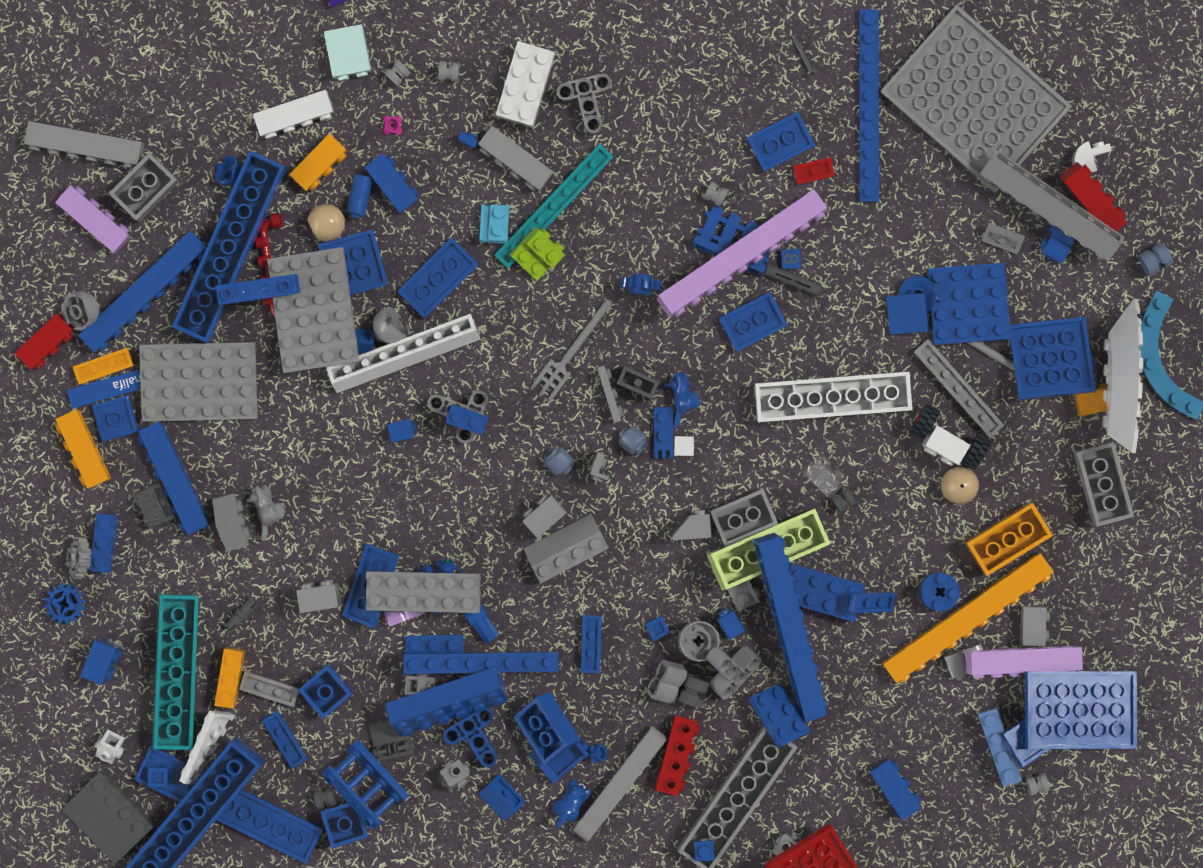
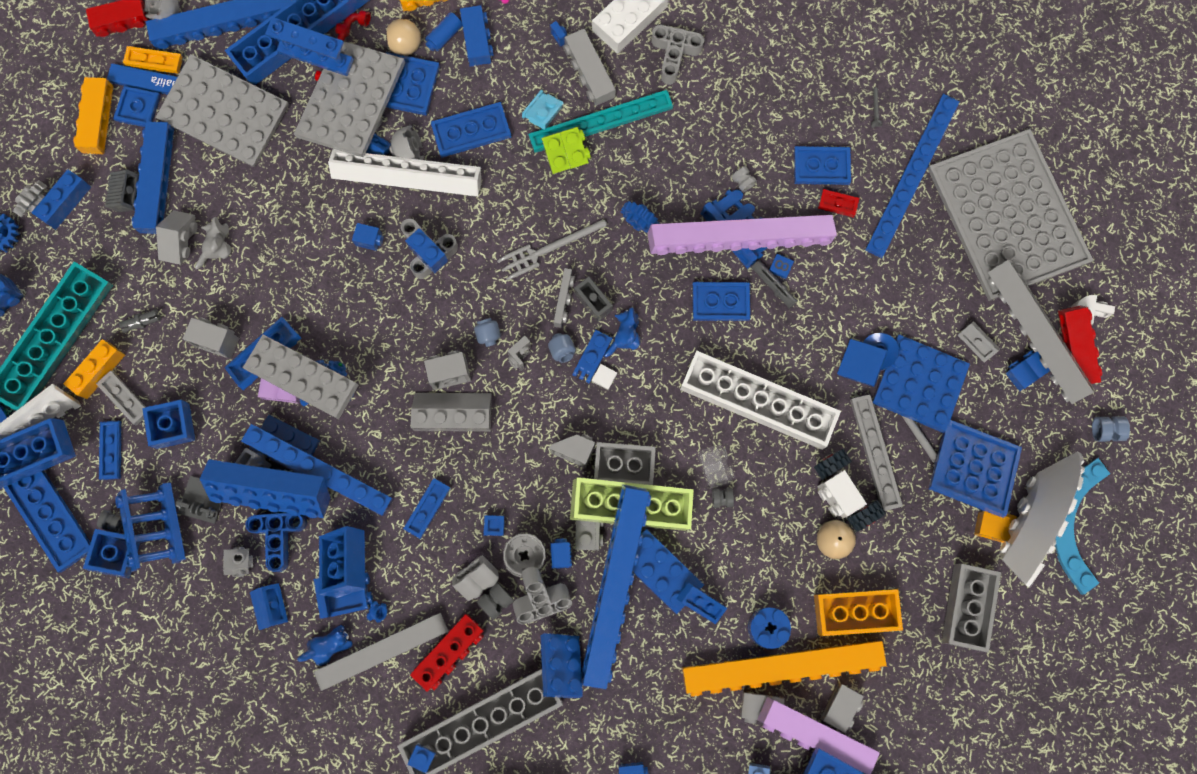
camera: 30 degrees right, 10 degrees down
blue piece [464,603,500,644] -> none

